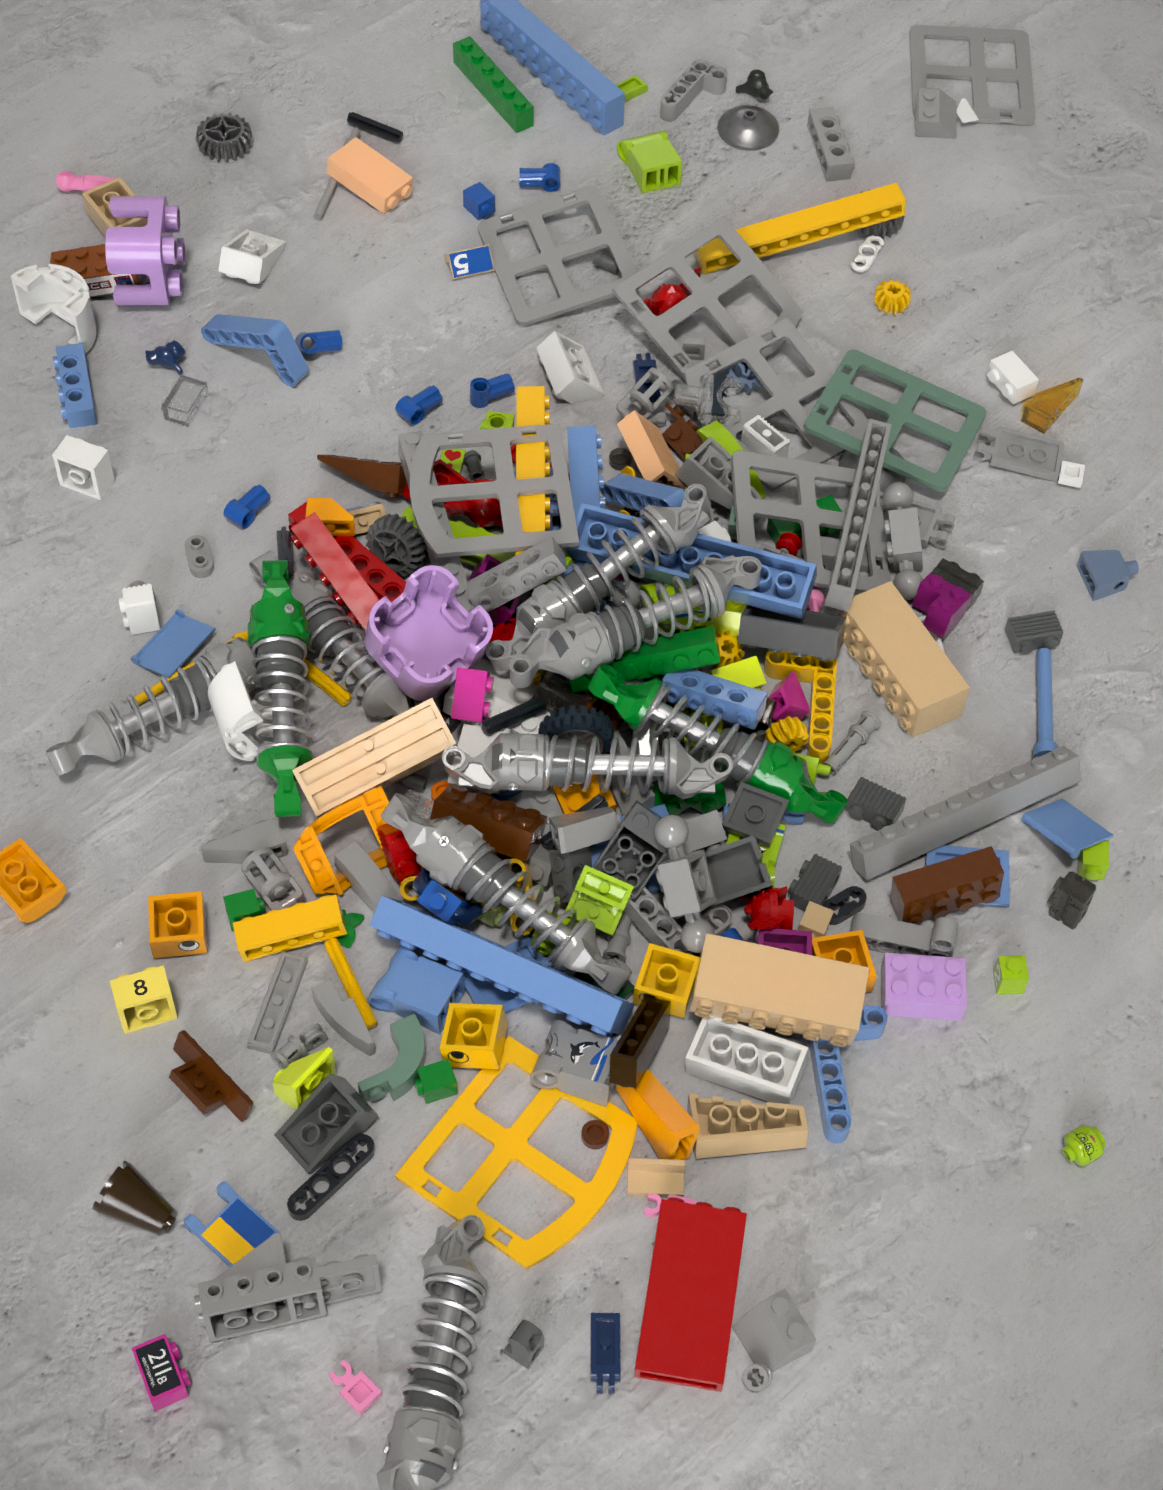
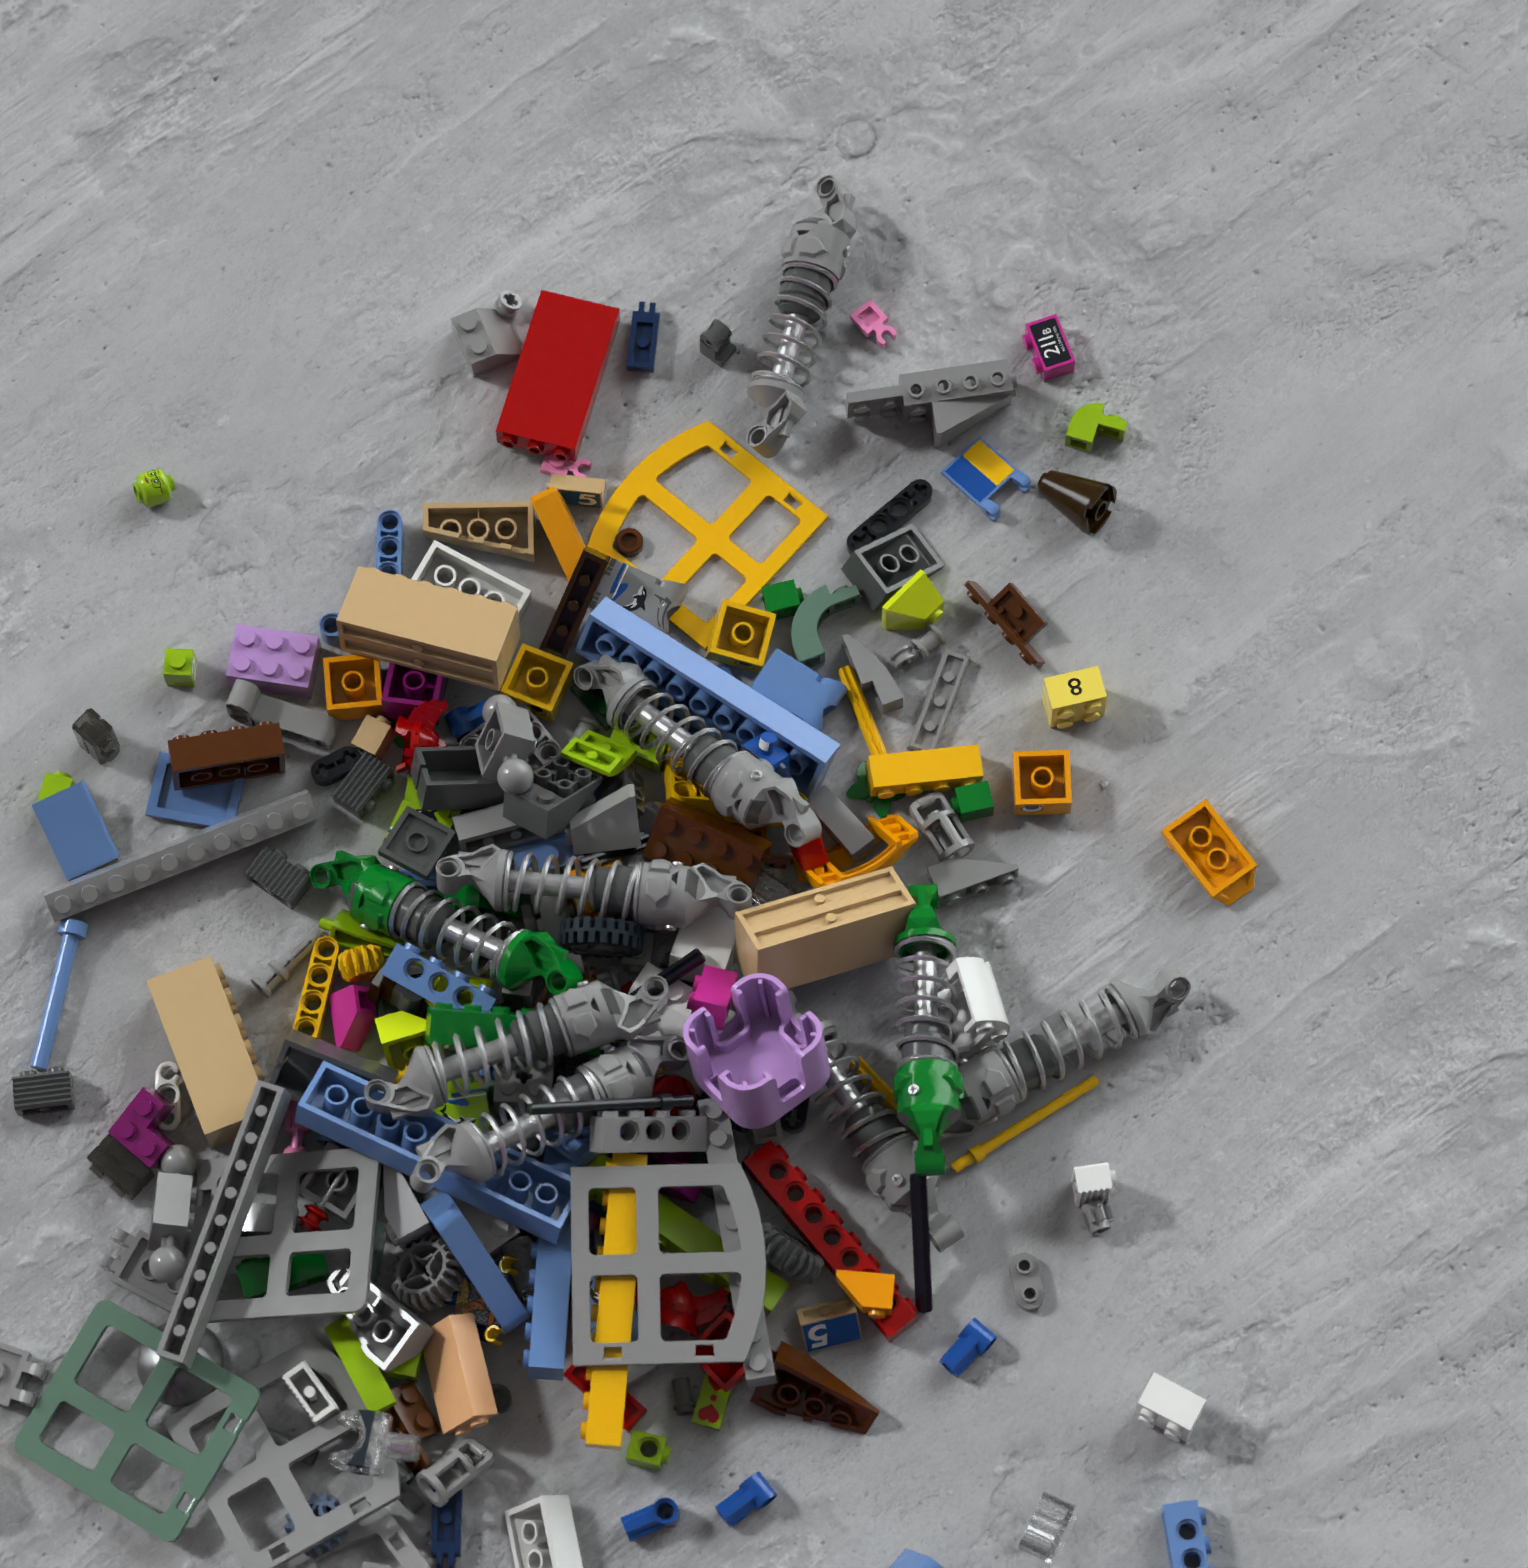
camera: 170 degrees left, 15 degrees up
medium blue piece [131,609,216,678] -> none
brick [291,512,379,640] -> none
none -> black bar [528,1093,694,1115]
none -> lime brick [1065,403,1128,453]

